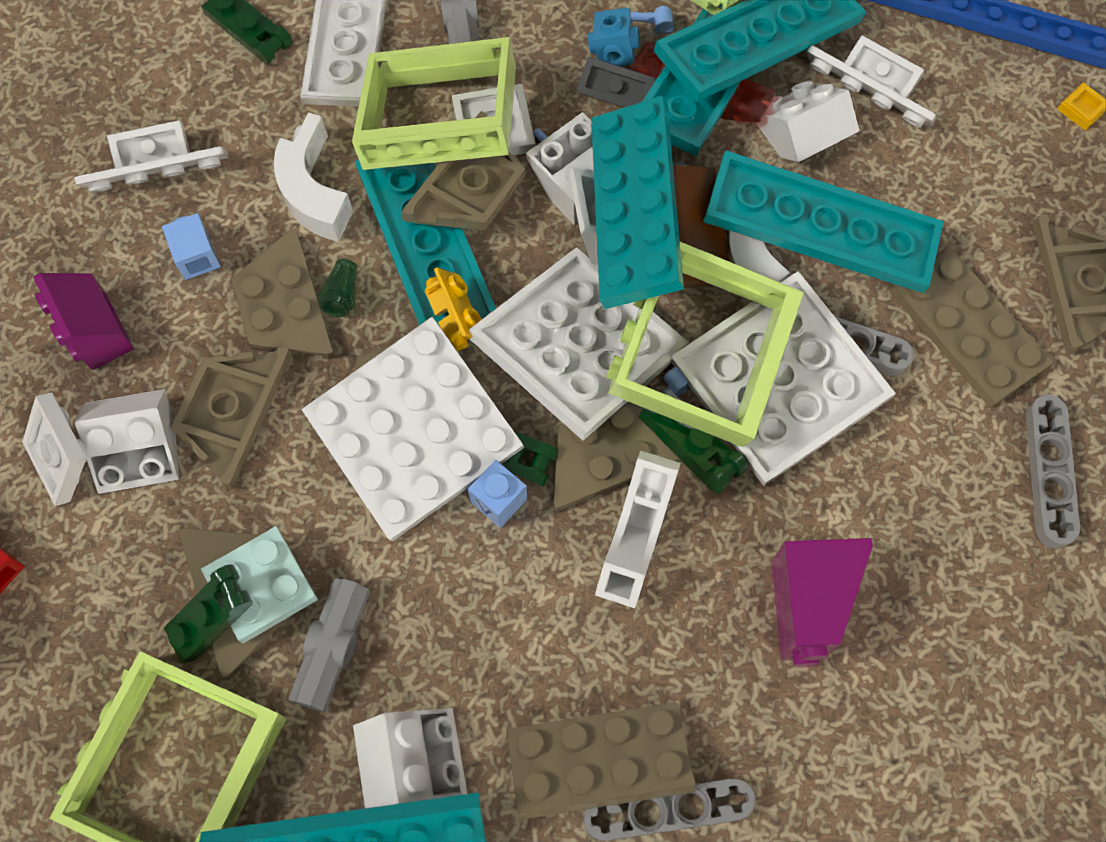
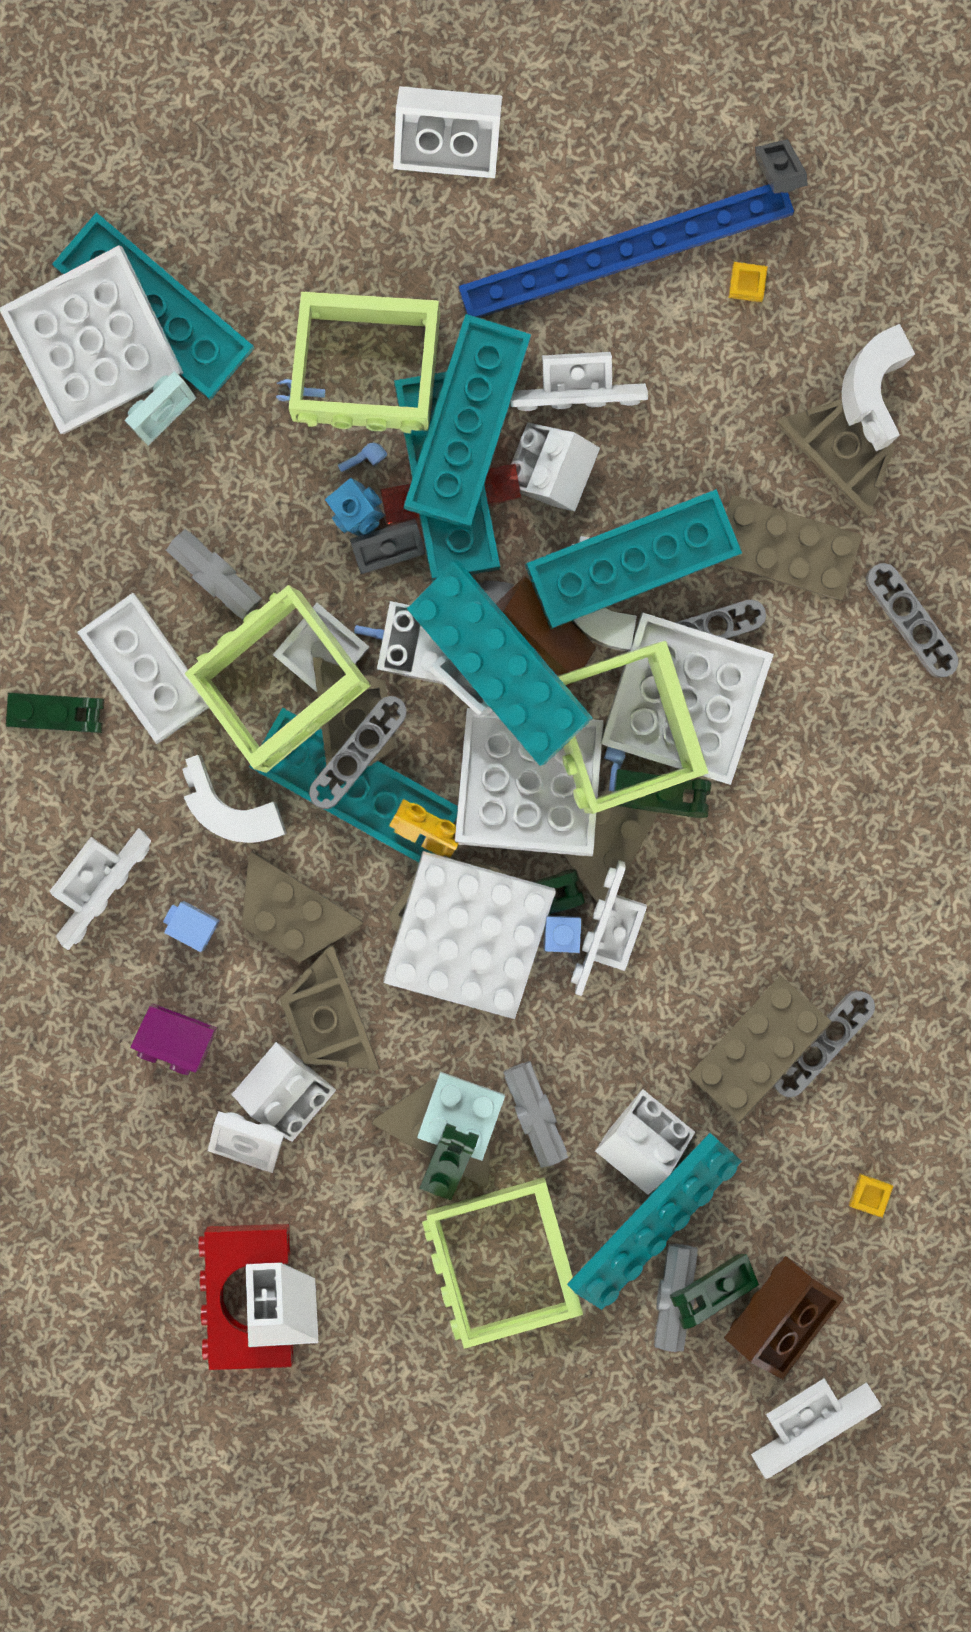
camera: 40 degrees left, 20 degrees up
clear green cone [318,259,358,317] -> none
white arch [595,451,681,608] -> none
magenta slope [771,538,873,667] -> none
none -> light grey beam [310,696,406,809]
none -> white bracket [571,860,647,996]

